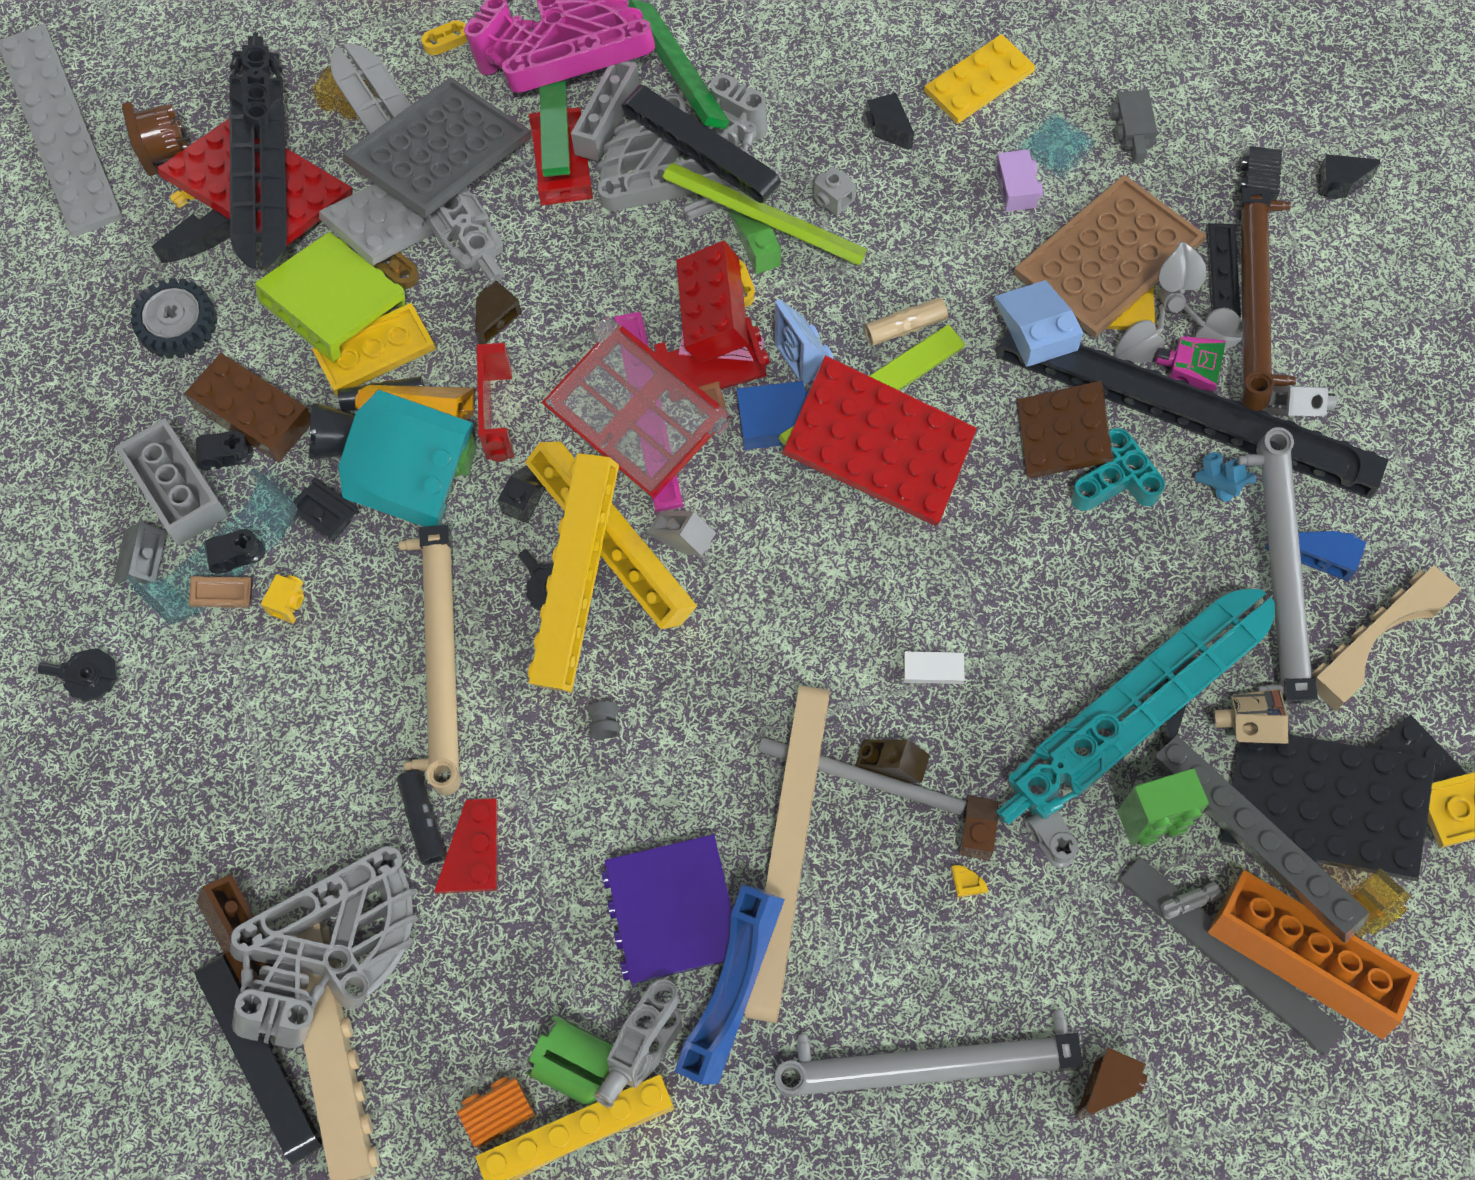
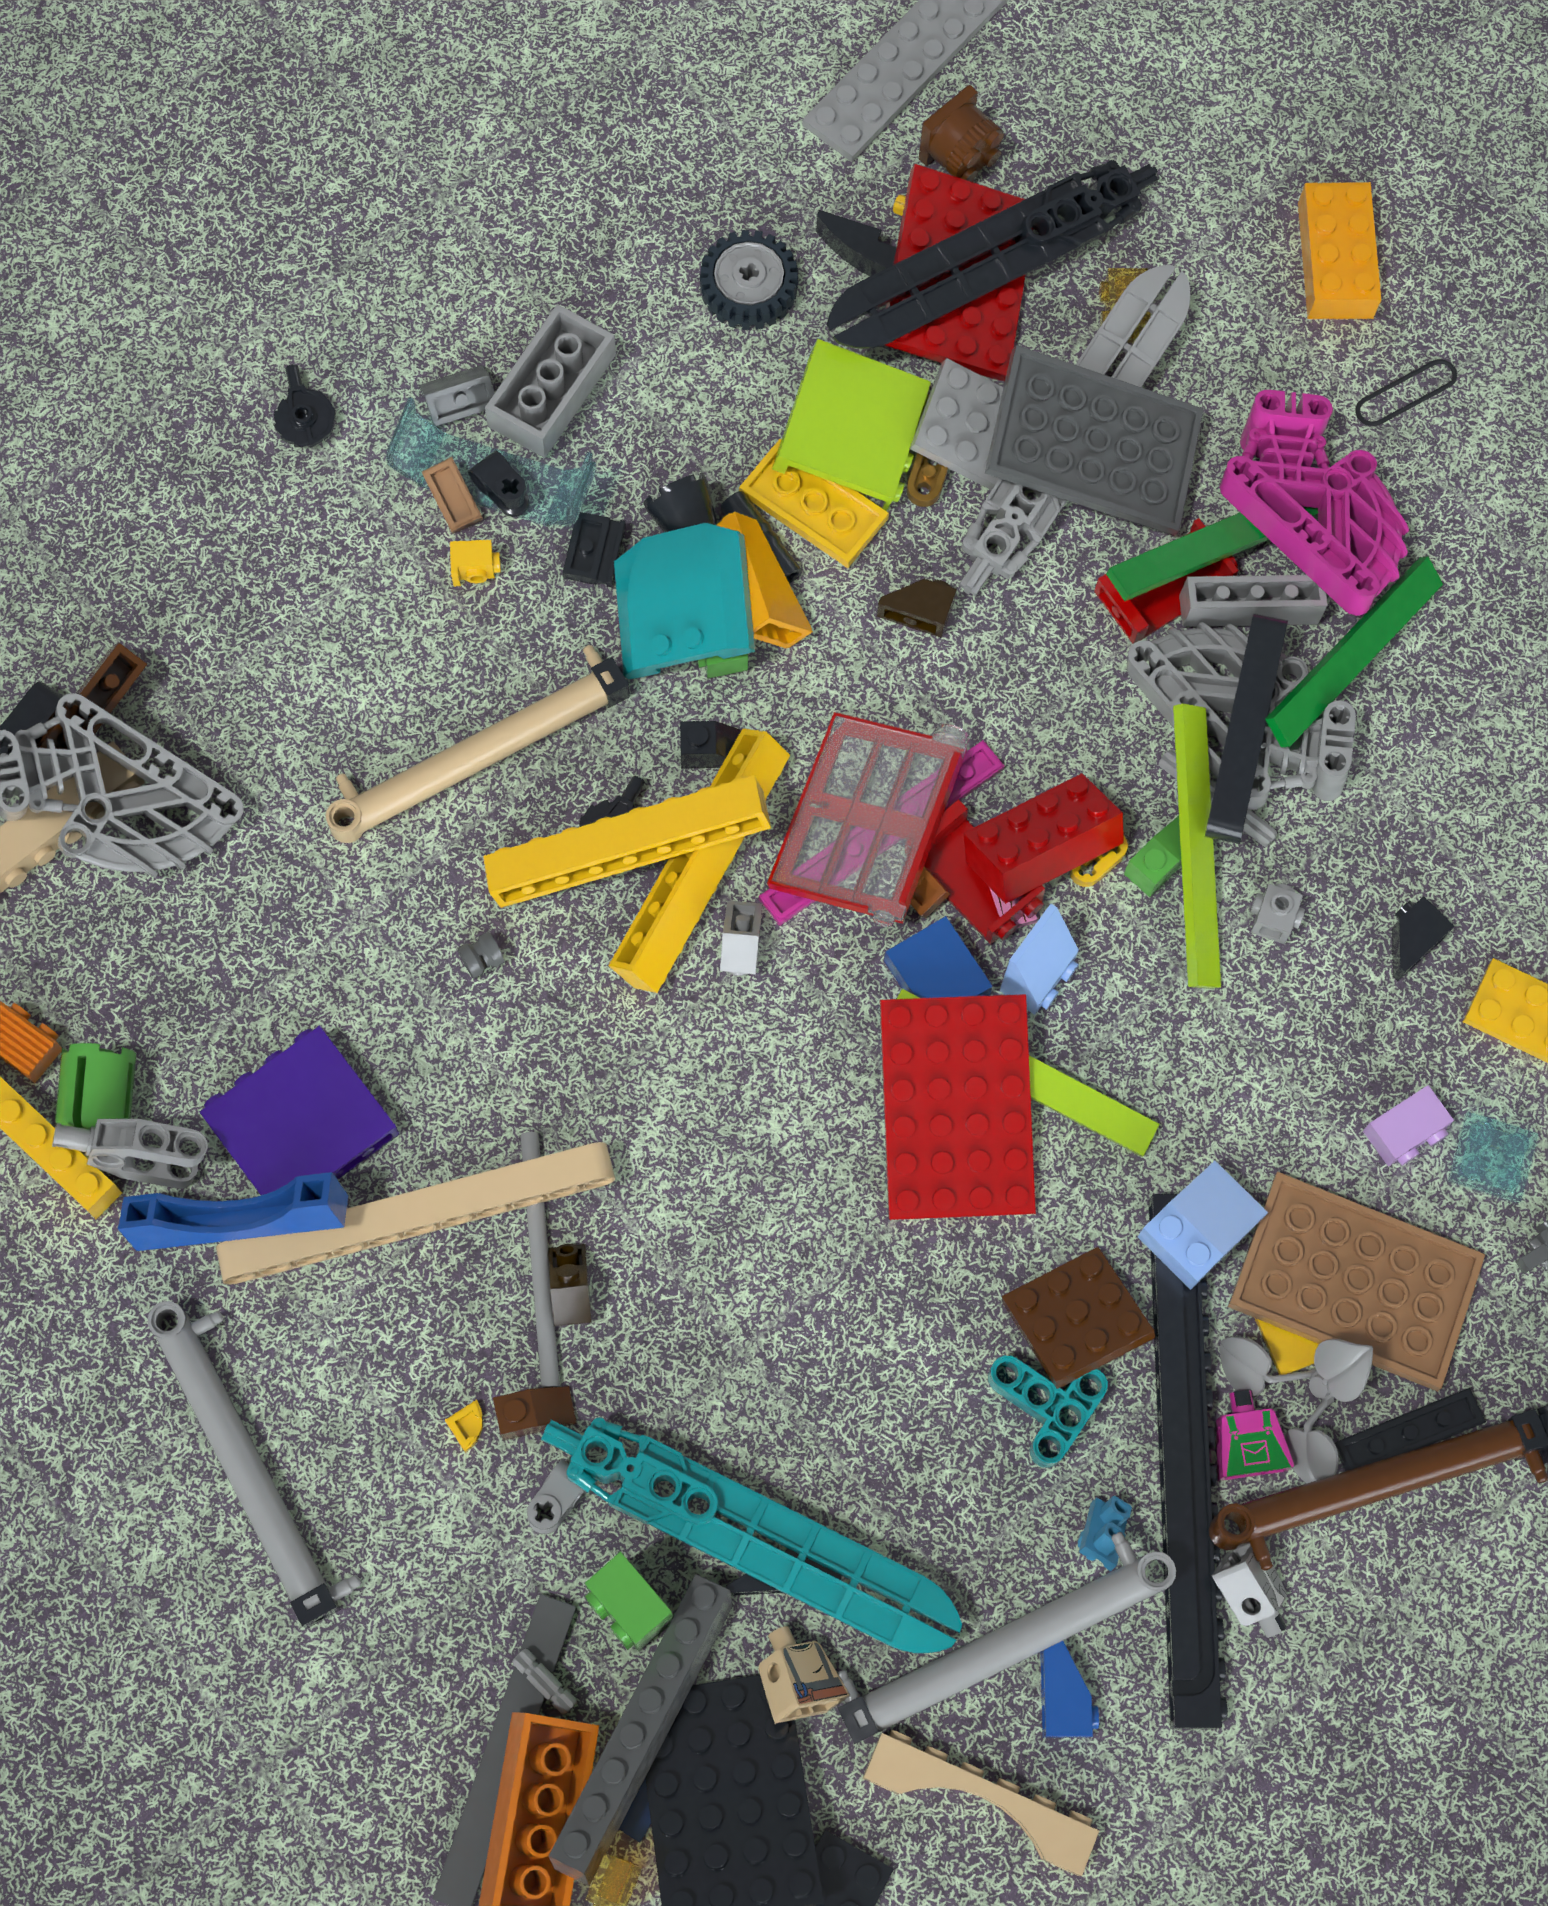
camera: 60 degrees right, 5 degrees up
reddish brown brick [184,353,311,463] -> none
black piece [196,430,254,471] -> none
black axle [396,770,446,865] -> none
yellow beam [421,20,467,55] -> none
red wing [434,798,498,894] -> none
red panel [477,343,515,462] -> none
tan axle [864,297,948,346] -> none
white tile [904,651,965,684] -> none
reddish brown slope [1075,1048,1148,1120] -> none

